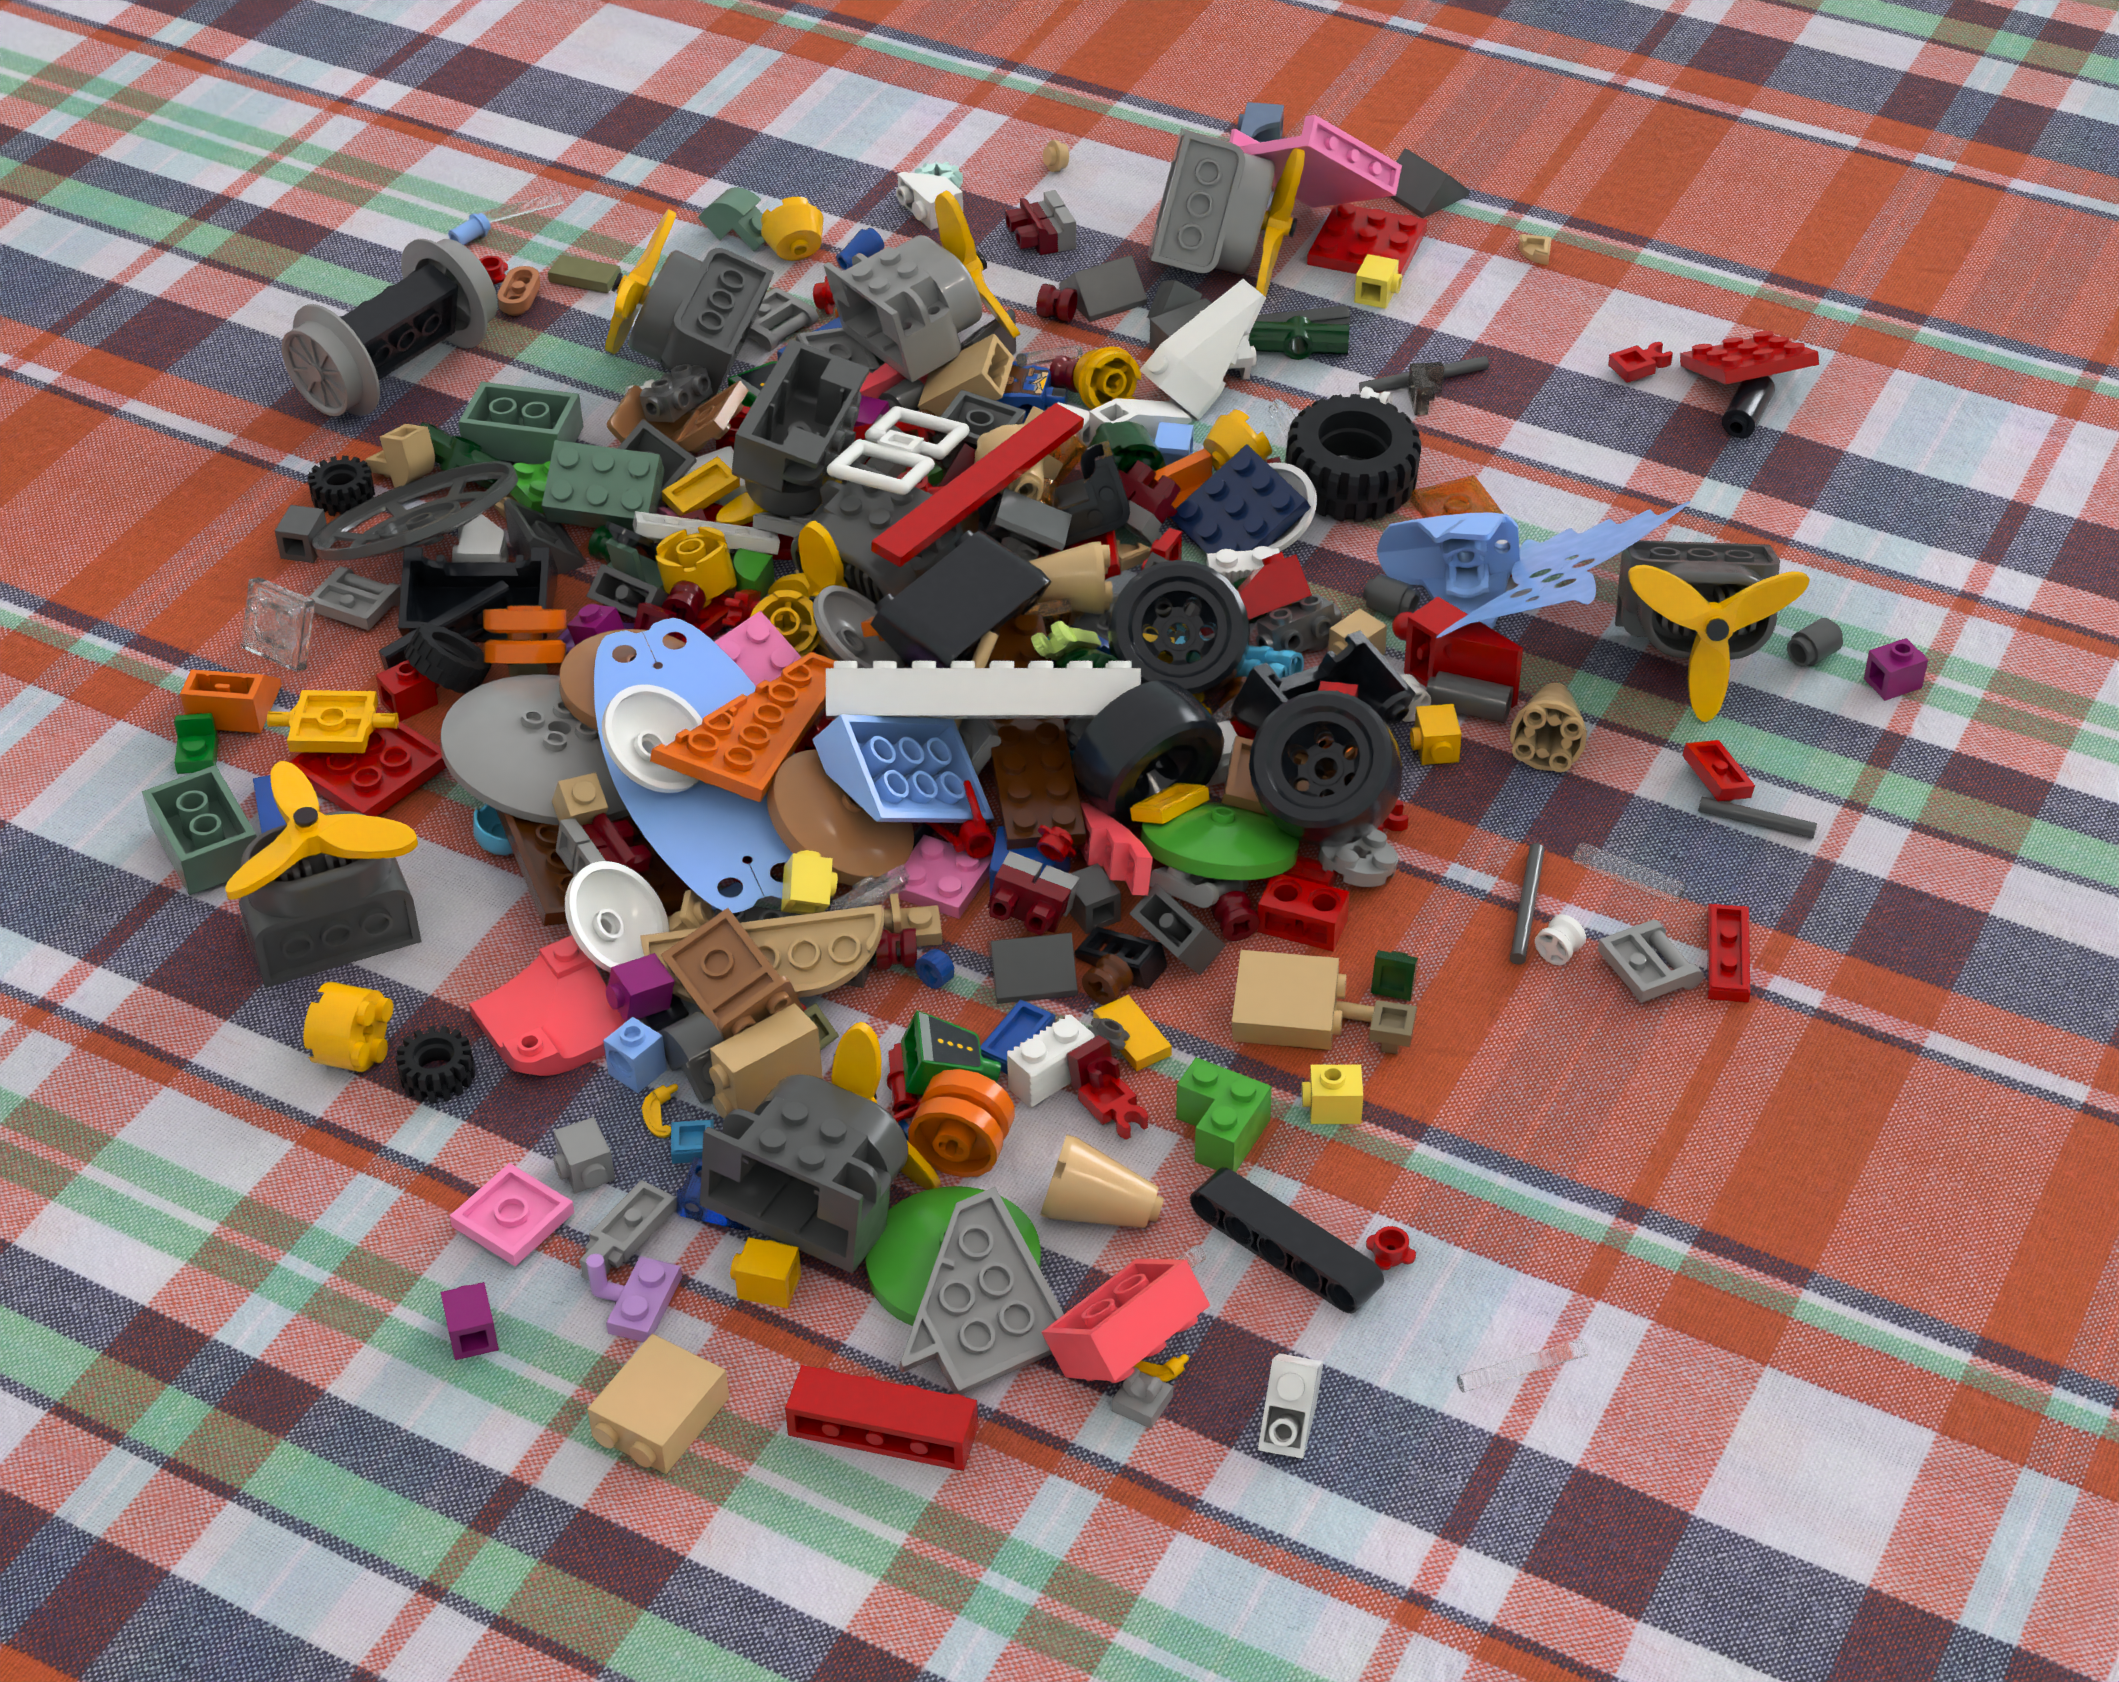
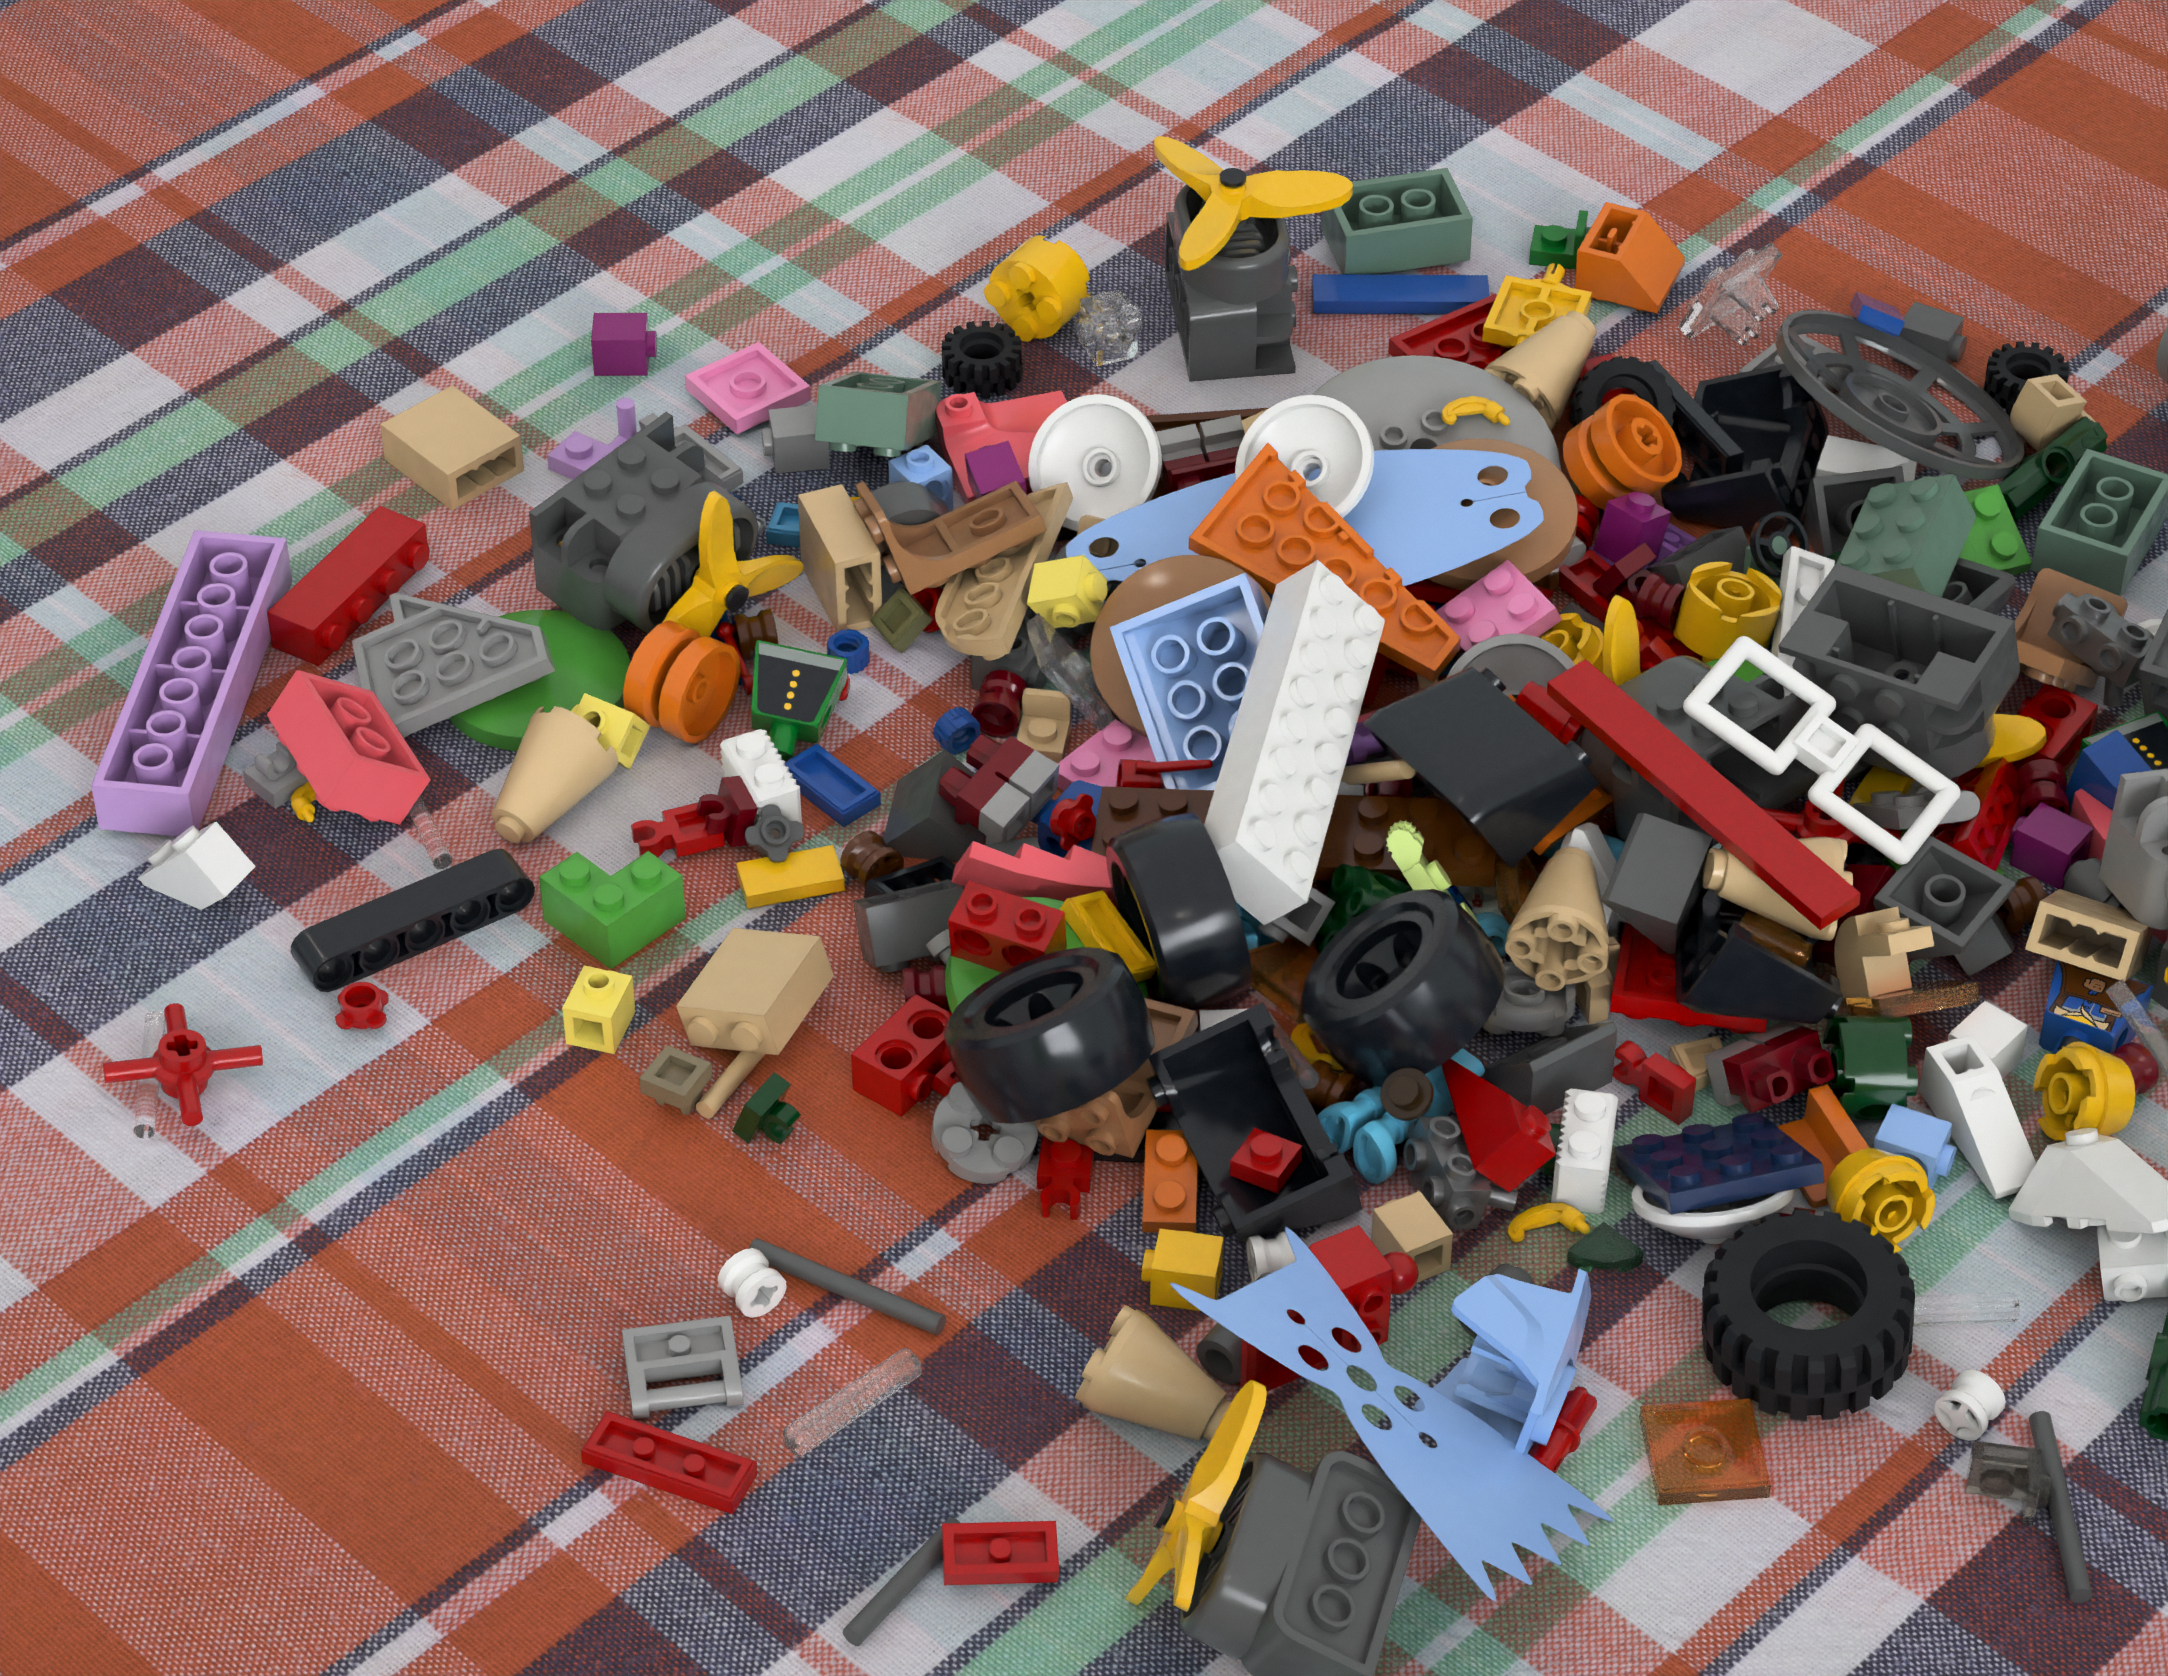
camera: 105 degrees right, 0 degrees up
none -> lavender brick [91,530,292,836]
none -> red bar [103,1003,263,1126]
none -> light yellow brick [571,693,650,770]
none -> sand green brick [815,371,942,457]
none -> red brick [948,881,1067,972]
none -> clear brick [1075,289,1143,367]
none -> dark brown plate [1380,1068,1434,1121]
none -> yellow piece [1441,396,1510,426]
none -> tan cone [1484,311,1597,431]
none -> red cone [1515,680,1584,745]
none -> clear green tile [1567,1222,1644,1273]
none -> blue tile [1850,291,1905,337]

